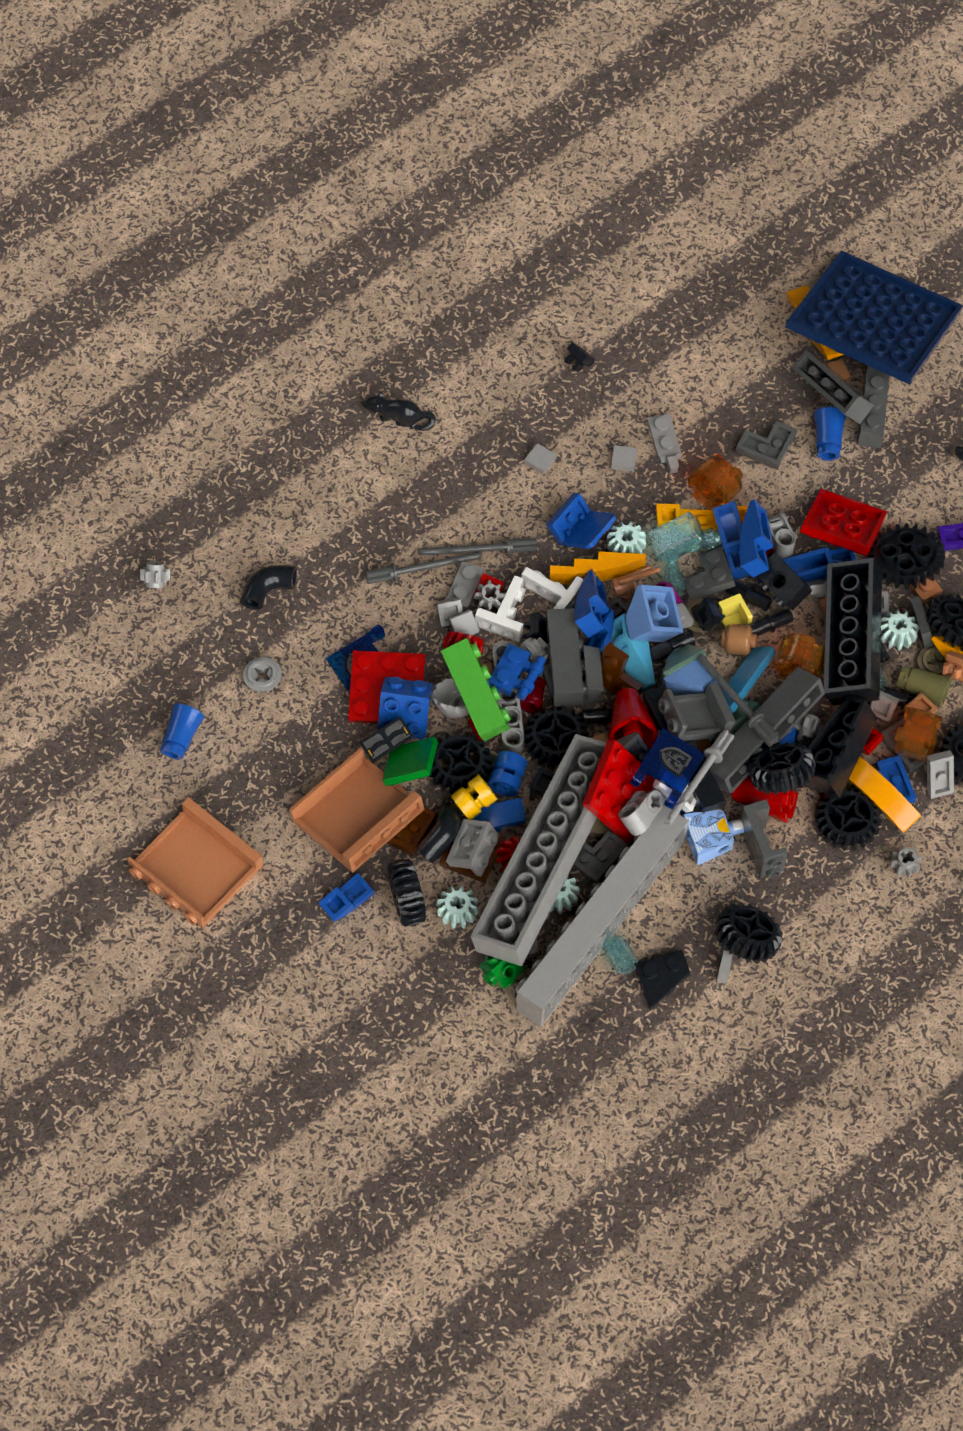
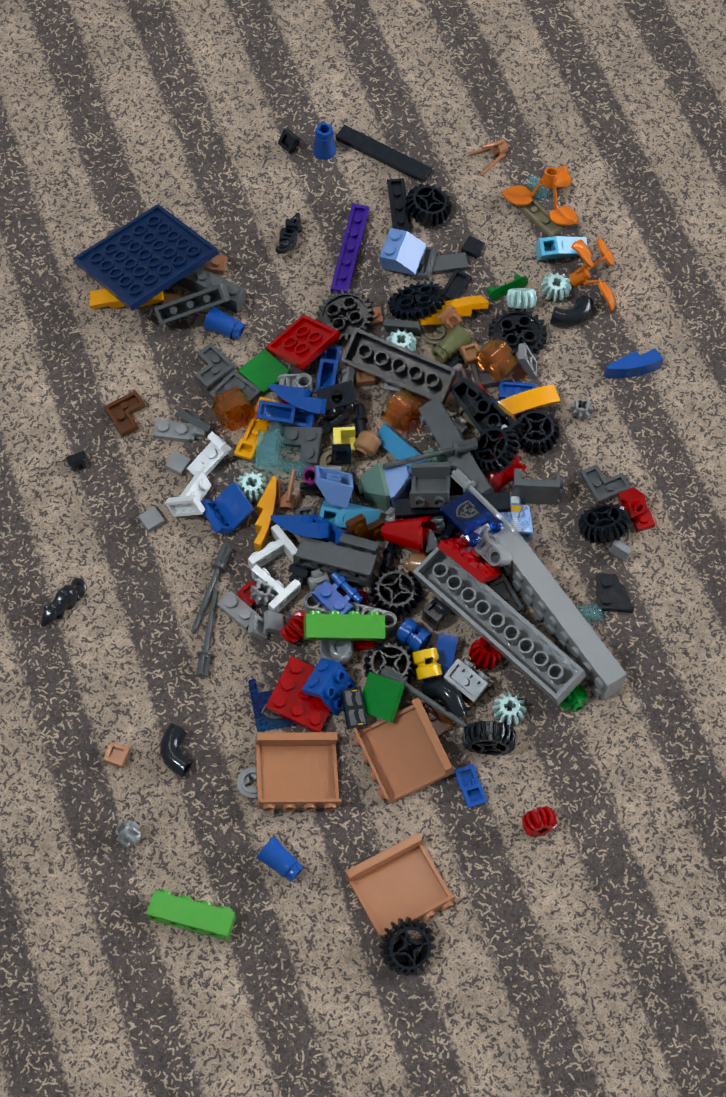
camera: 70 degrees left, 0 degrees up
none -> nougat plate [103,742,130,768]
none -> reddish brown plate [104,390,145,437]
none -> bright green brick [146,889,236,941]
none -> white bracket [165,471,212,517]
none -> dark grey tile [176,409,217,432]
none -> white bracket [187,432,235,476]
none -> nougat plate [206,255,228,274]
none -> dark grey plate [209,370,261,407]
none -> green tile [238,349,290,396]
none -> nougat panel [255,732,342,812]
none -> black gear [379,917,436,976]
none -> dark grey piece [380,665,467,727]
none -> red gear [522,806,557,837]
none -> dark grey plate [580,465,631,504]
none -> red brick [617,487,648,518]
none -> red plate [631,508,655,532]

